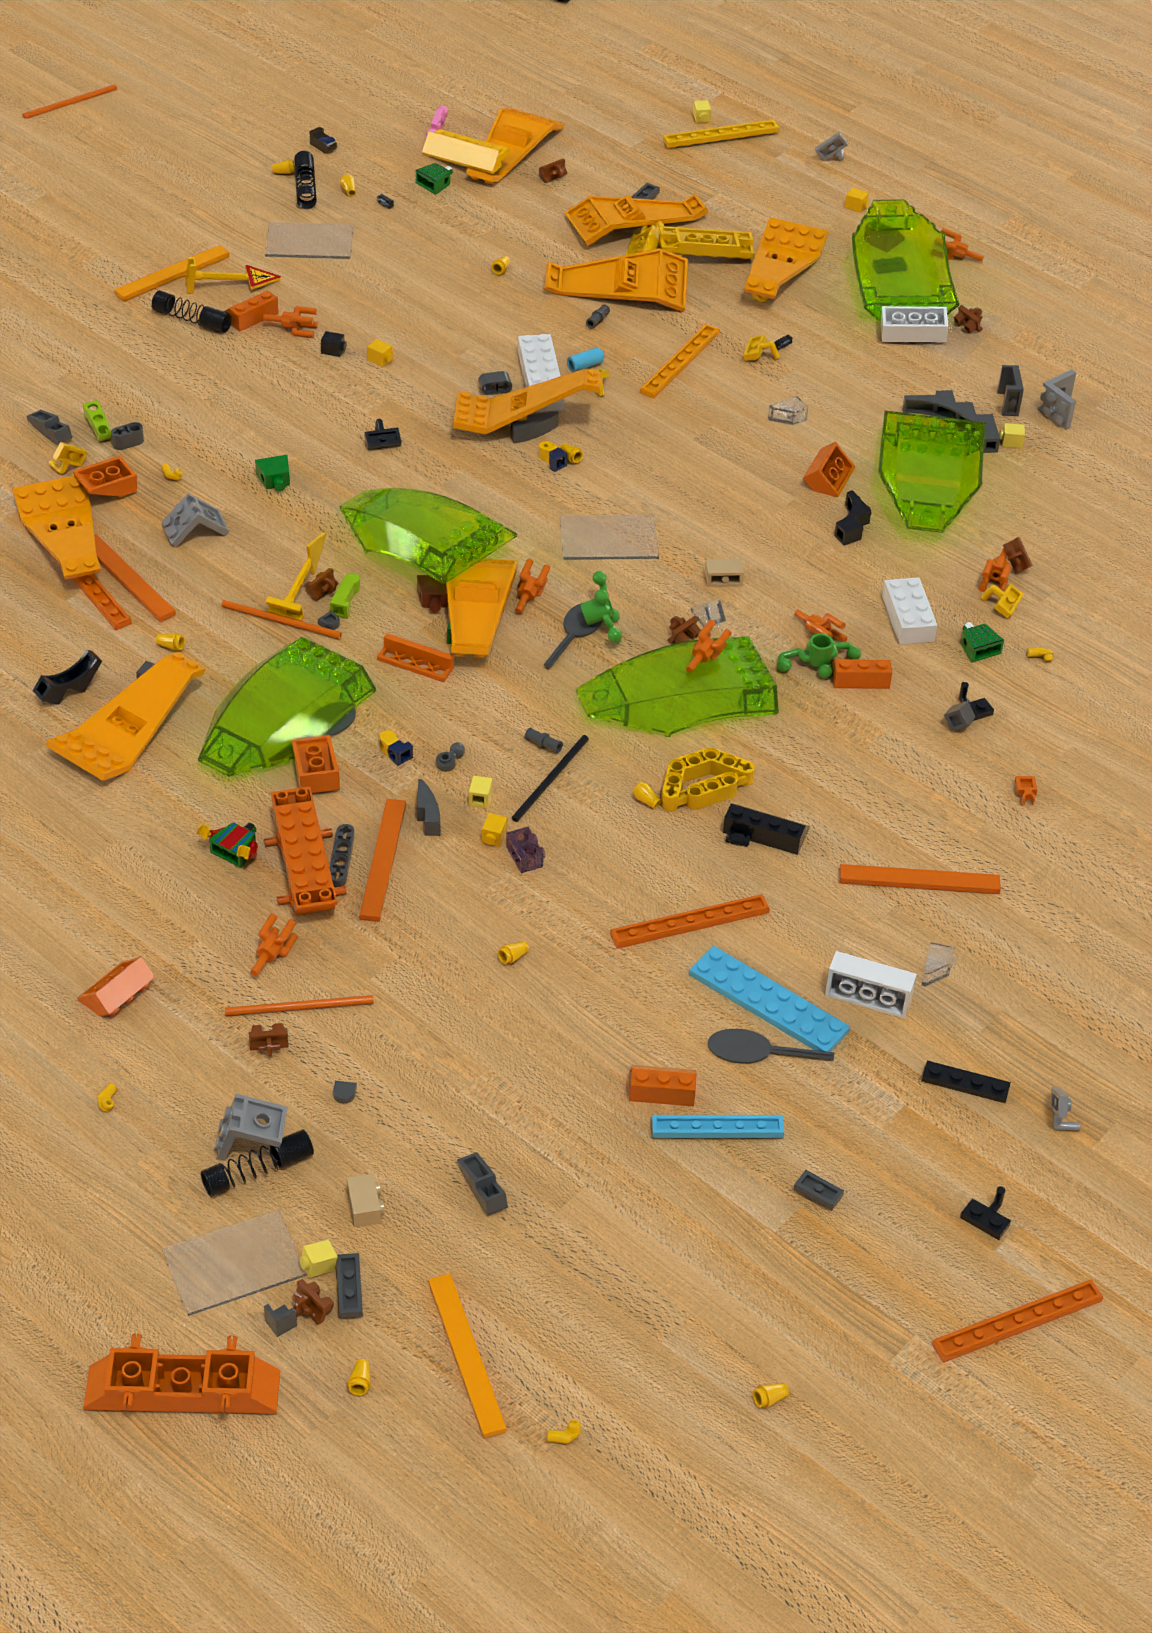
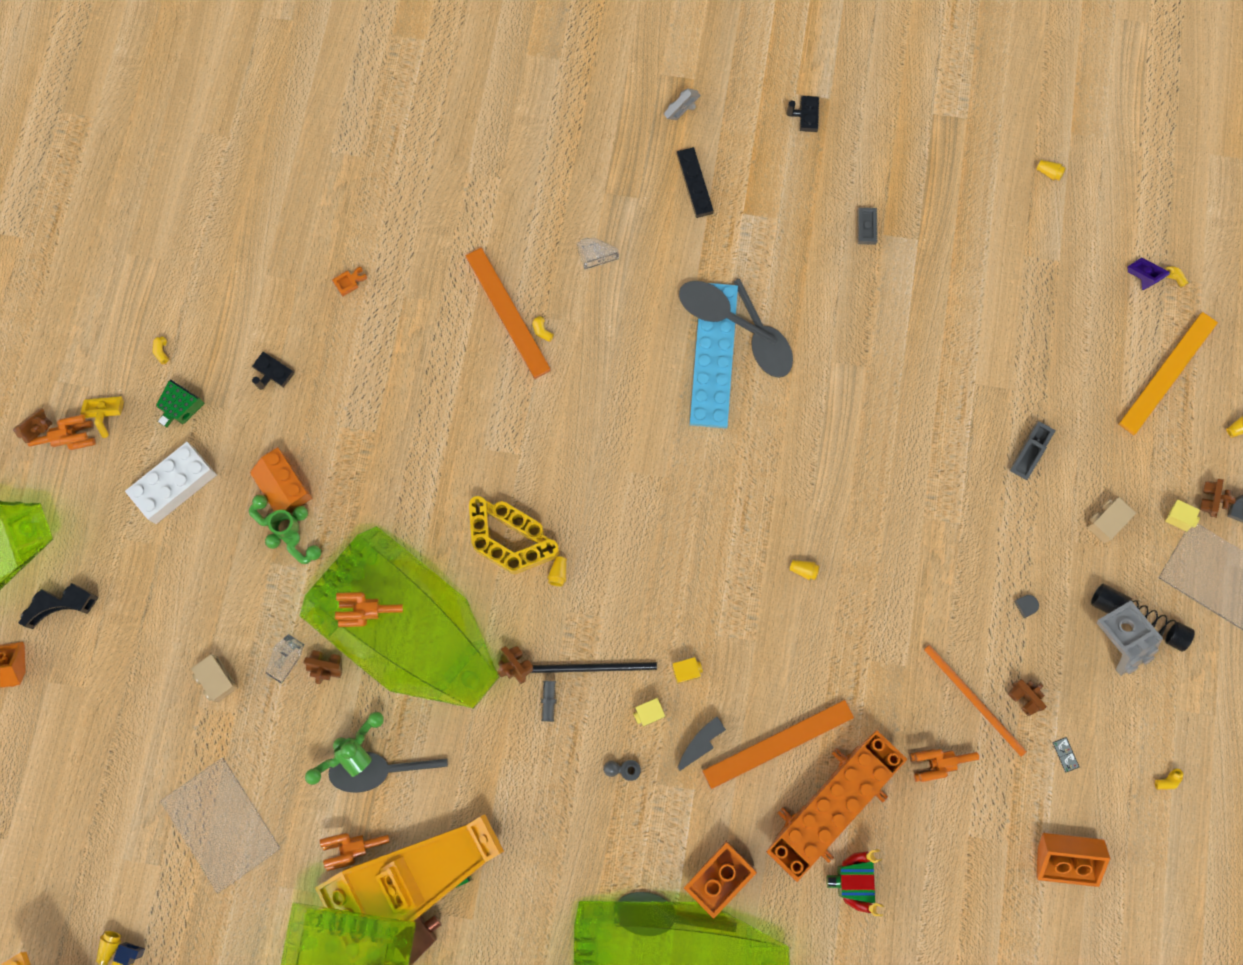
camera: 120 degrees left, 30 degrees up
dark grey beam [329,824,355,887] -> none
dark grey plate [337,1253,363,1318] -> none
orange fence [377,633,454,682] -> none
dark blue leg [380,730,413,766] -> none
brick [506,827,546,873] -> none
orange tile [610,894,770,949] -> none
orange slope [629,1065,697,1107] -> none
medium azure plate [652,1115,784,1138] -> none
black slope [723,803,810,855] -> none
black piece [726,831,750,847] -> none
orange plant [794,609,847,642] -> none
white brick [825,951,917,1019] -> none
orange tile [932,1279,1103,1363] -> none
dark grey panel [944,701,975,731] -> none
none -> dark orange hips [497,646,533,684]
none -> yellow arm [532,316,554,342]
none -> dark grey piece [679,281,778,345]
none -> light grey sticker [1052,737,1079,773]
none -> dark purple slope [1127,258,1169,290]

